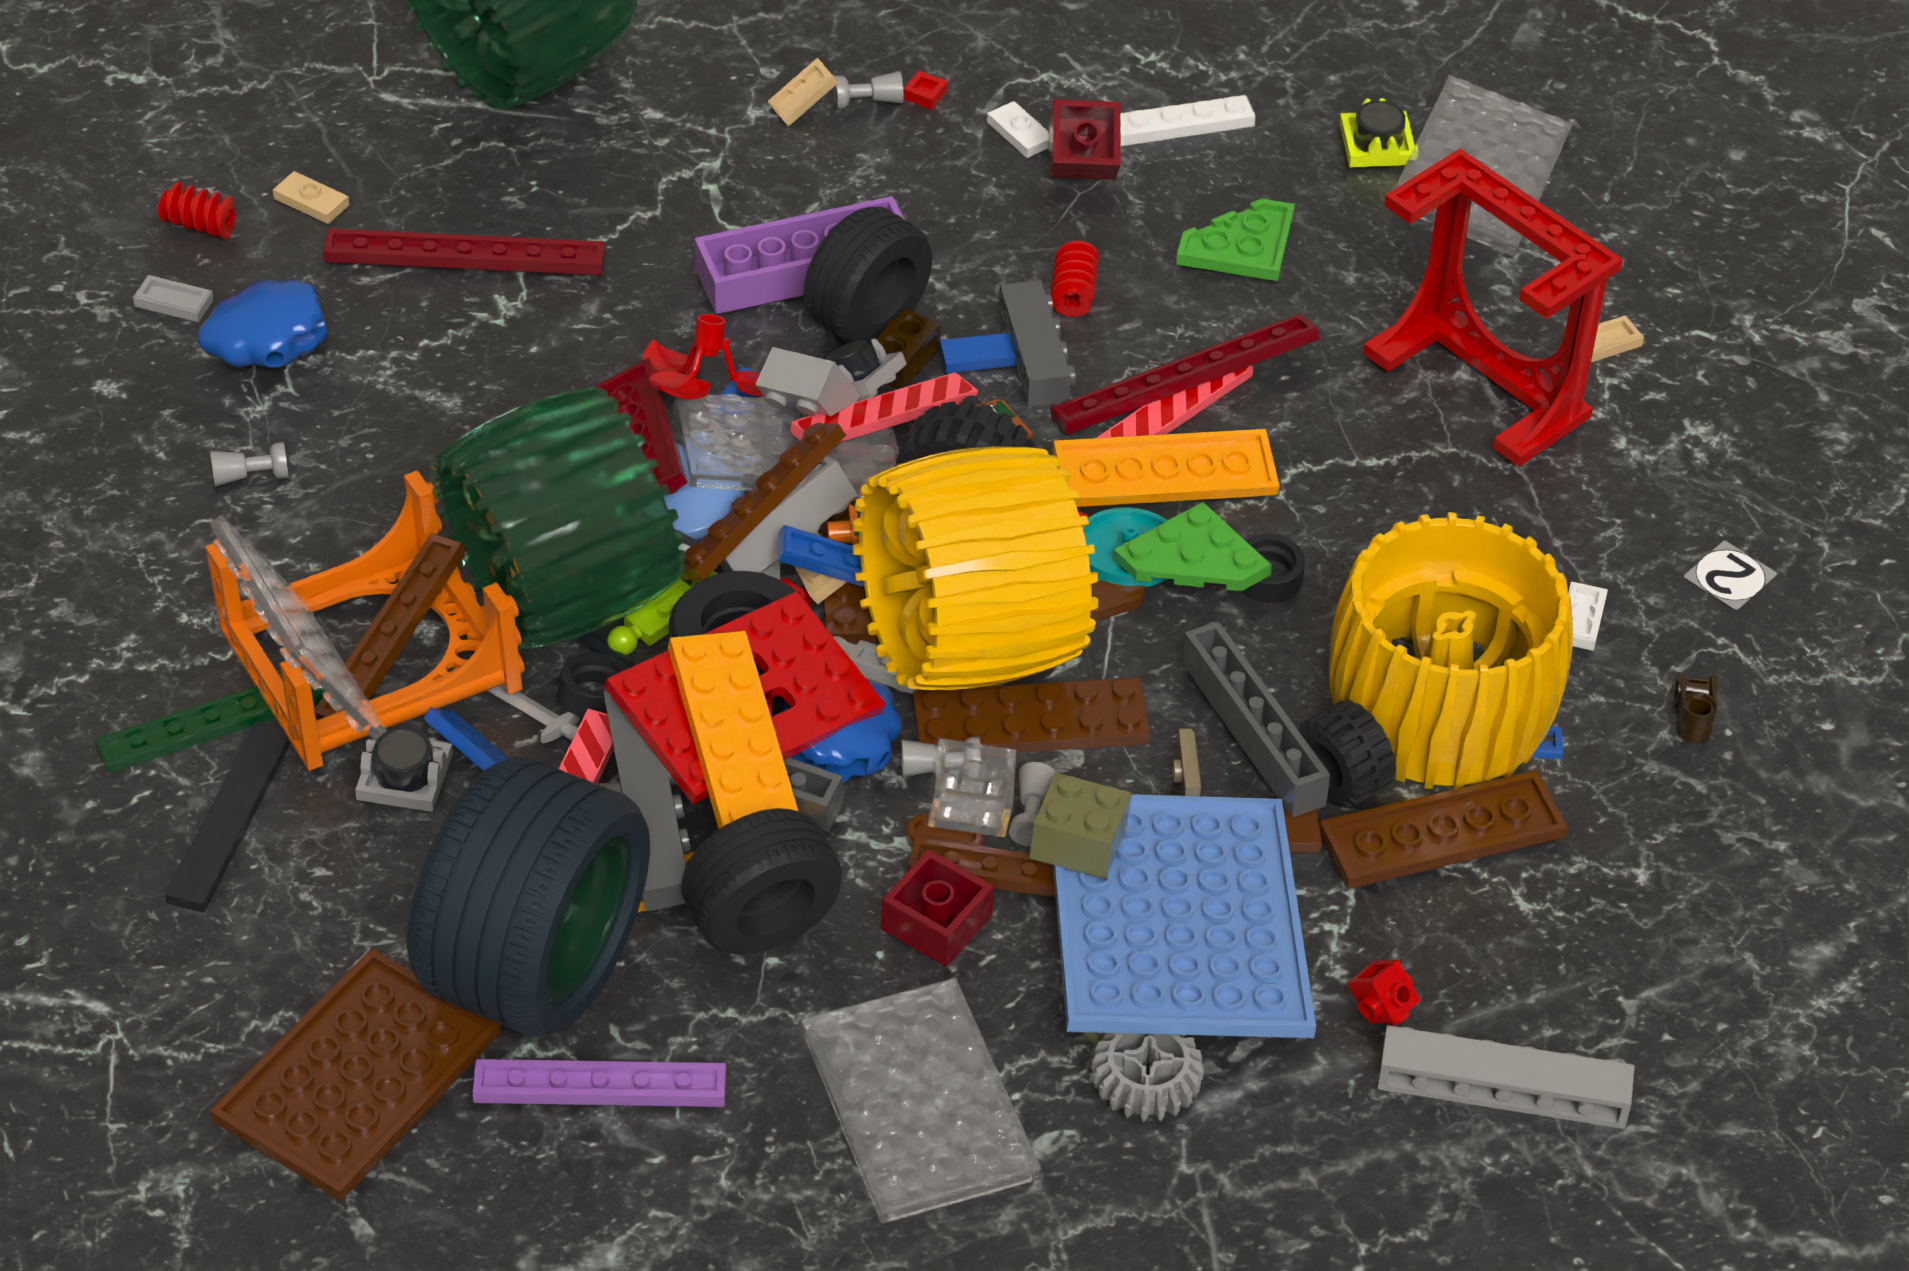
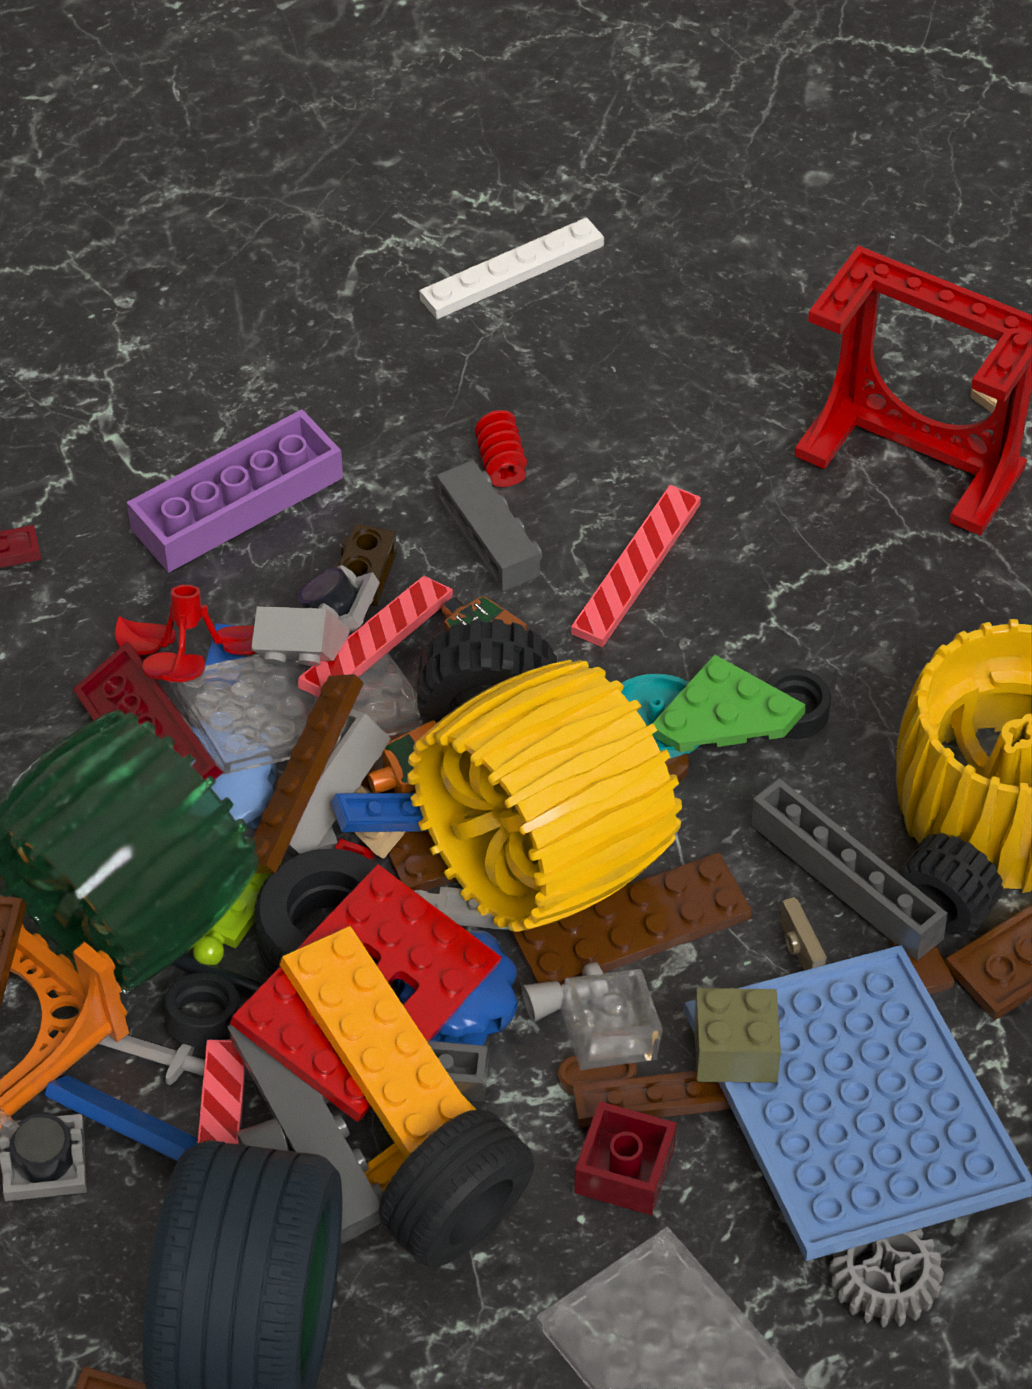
camera: 15 degrees left, 5 degrees up
tan plate [767,58,839,126] -> none
black tyre [804,207,932,343] -> none
light grey piece [833,71,904,109] -> none
red tile [903,71,948,110] -> none
blue tile [939,333,1016,373] -> none
white plate [987,101,1049,158] -> none
light grey piece [1009,762,1056,847] -> none
dark red brick [1049,99,1121,180] -> none
dark red tile [1050,313,1319,435] -> none
light orange plate [1052,429,1280,507] -> none
bright green plate [1176,199,1295,281] -> none
piece [1339,98,1417,167] -> none
clear plate [1394,75,1572,256] -> none

